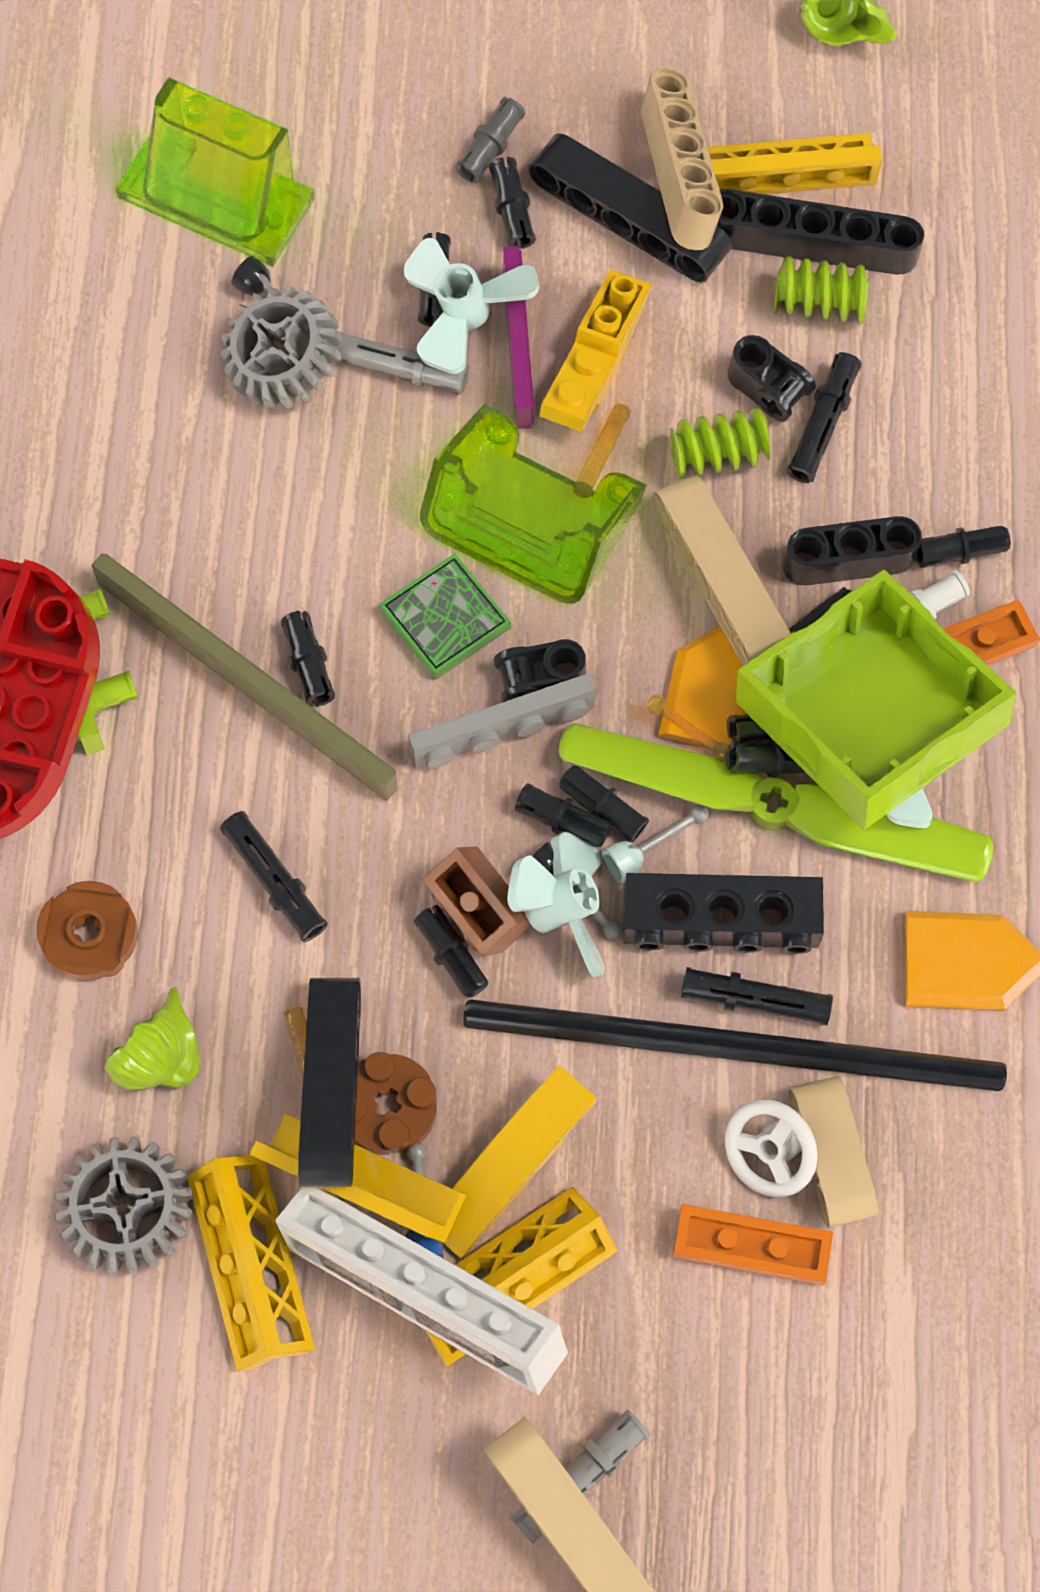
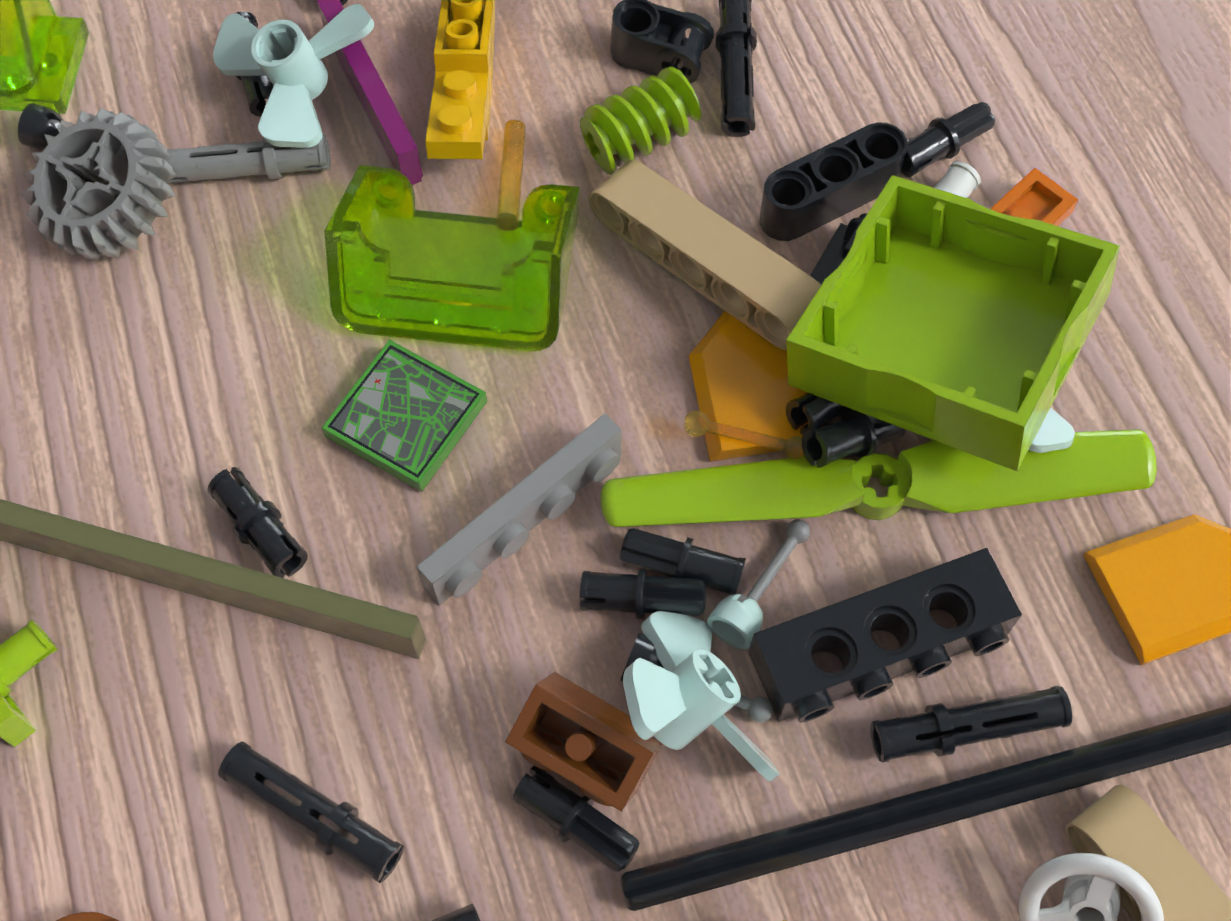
camera: 20 degrees left, 5 degrees down
black piece [493,639,587,703] -> none

